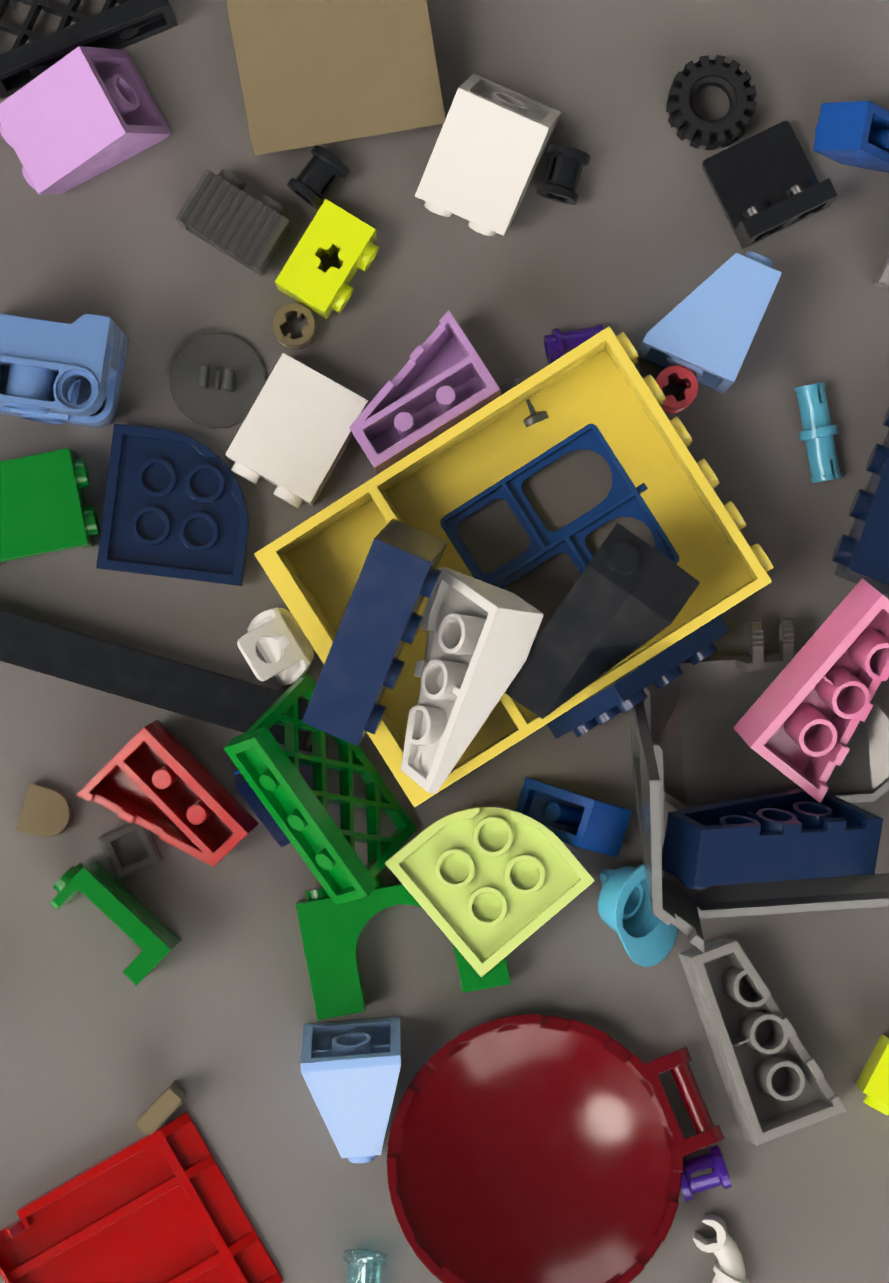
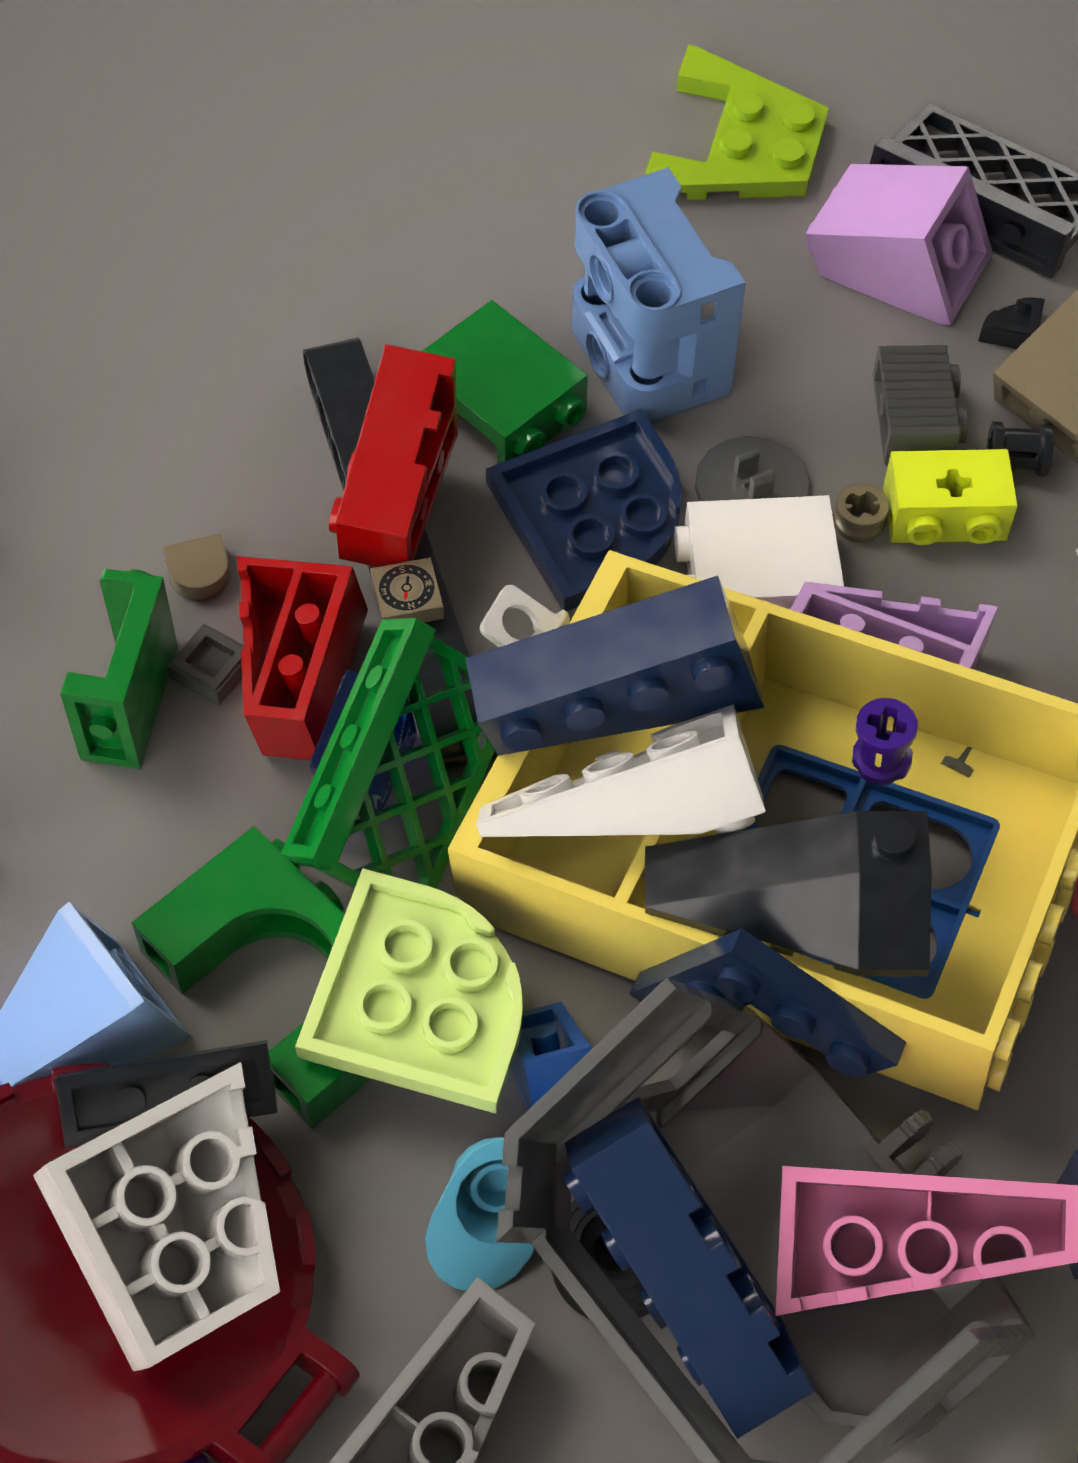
camera: 55 degrees right, 30 degrees down
none -> white wedge [33,1062,280,1372]
none -> black plate [55,1040,278,1148]
none -> red wedge [329,344,458,567]
none -> dark tan tile [370,557,444,623]
none -> dark purple bush [852,698,918,785]
none -> black tile [978,297,1045,349]

